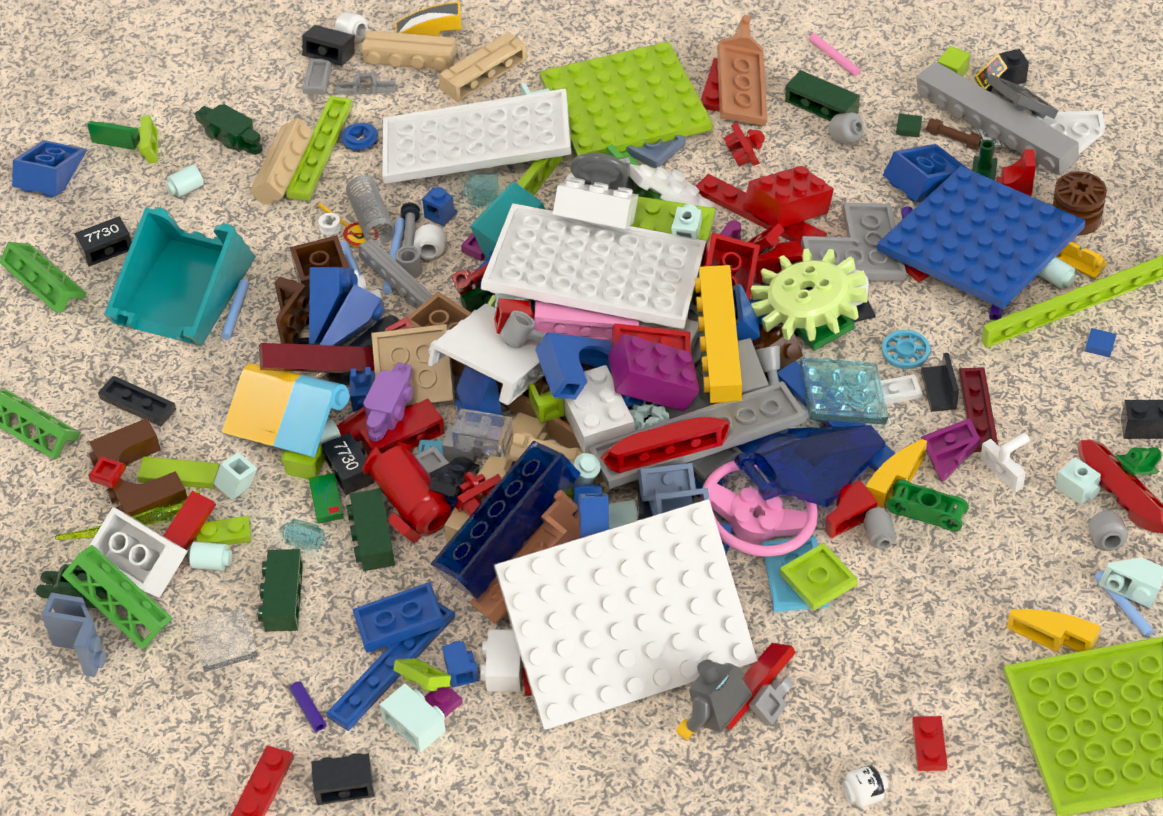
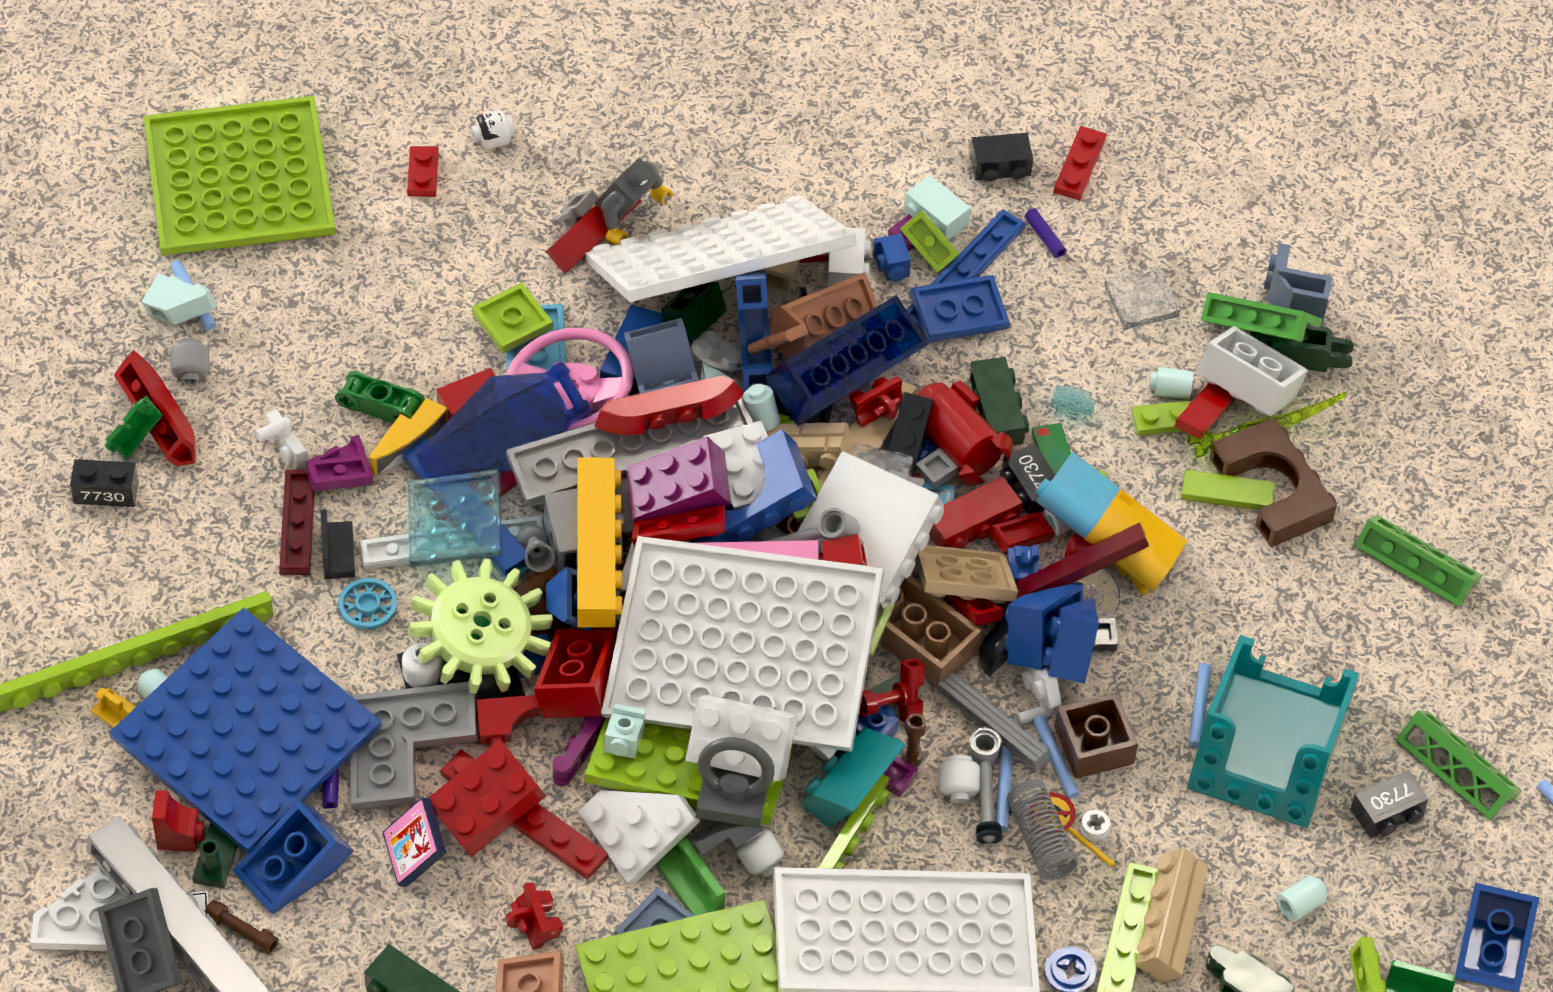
camera: 175 degrees right, 5 degrees up
red tile [88,456,126,488] -> none
black plate [98,375,176,426] -> none
light aqua brick [213,452,257,500] -> none
dark green brick [258,549,303,632] -> none
reddish brown bracket [274,276,310,344] -> none
medium lavender hinge [363,362,414,442] -> none
blue brick [422,187,458,227] -> none
clear light blue brick [463,173,499,207] -> none
red plate [748,223,785,255] -> none
light grey head [829,112,864,144] -> none
light grey brick [864,507,897,549] -> none
dark green tile [896,113,922,137] -> none
yellow slope [1007,609,1101,653] -> none
reddish brown wheel [1052,171,1107,236] -> none
light aqua brick [1056,457,1101,505] -> none
blue tile [1085,328,1117,358] -> none
none -> tile [383,797,447,887]
none -> reddish brown bar [901,713,927,767]

